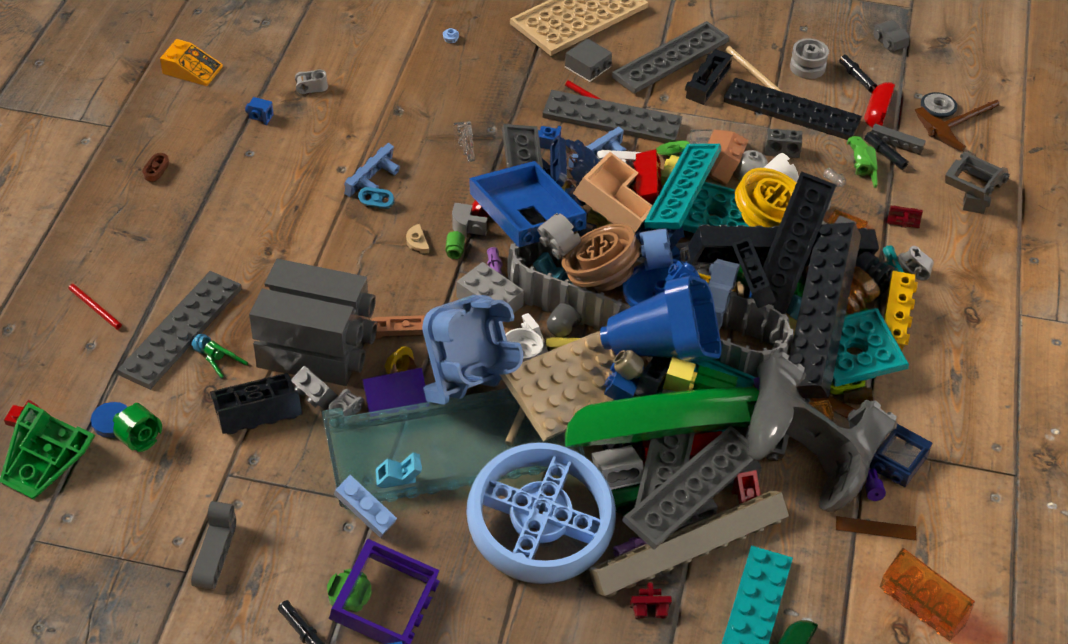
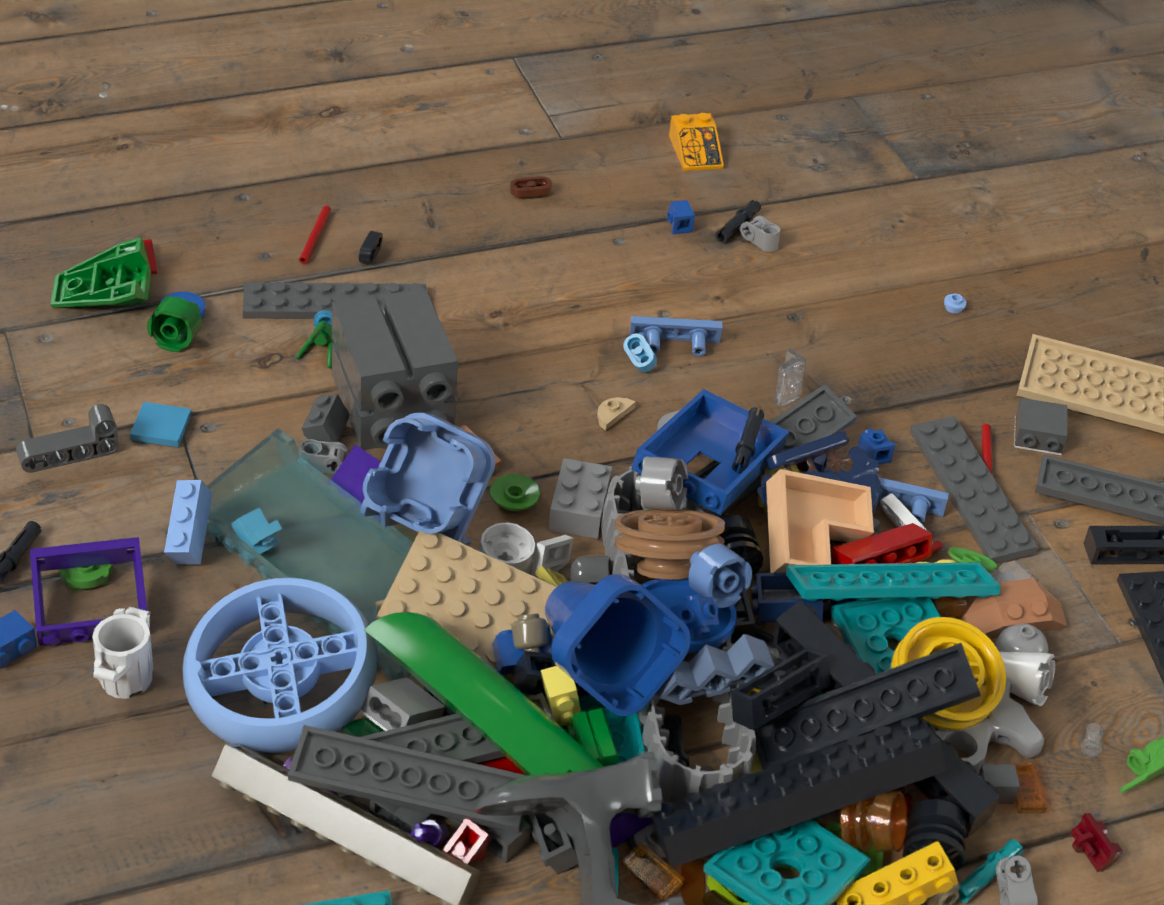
camera: 55 degrees right, 5 degrees down
black piece [210,373,302,434] -> none
bright green brick [445,231,465,259] -> none
dark red hips [630,582,672,619] -> none
dark grey brick [765,128,802,158] -> none
none -> white container [93,607,154,699]
none -> dark azure tile [130,402,192,447]
none -> black beam [359,231,383,265]
none -> dark purple piece [411,820,449,848]
none -> black pin [715,200,761,243]
none -> black pin [732,408,764,474]

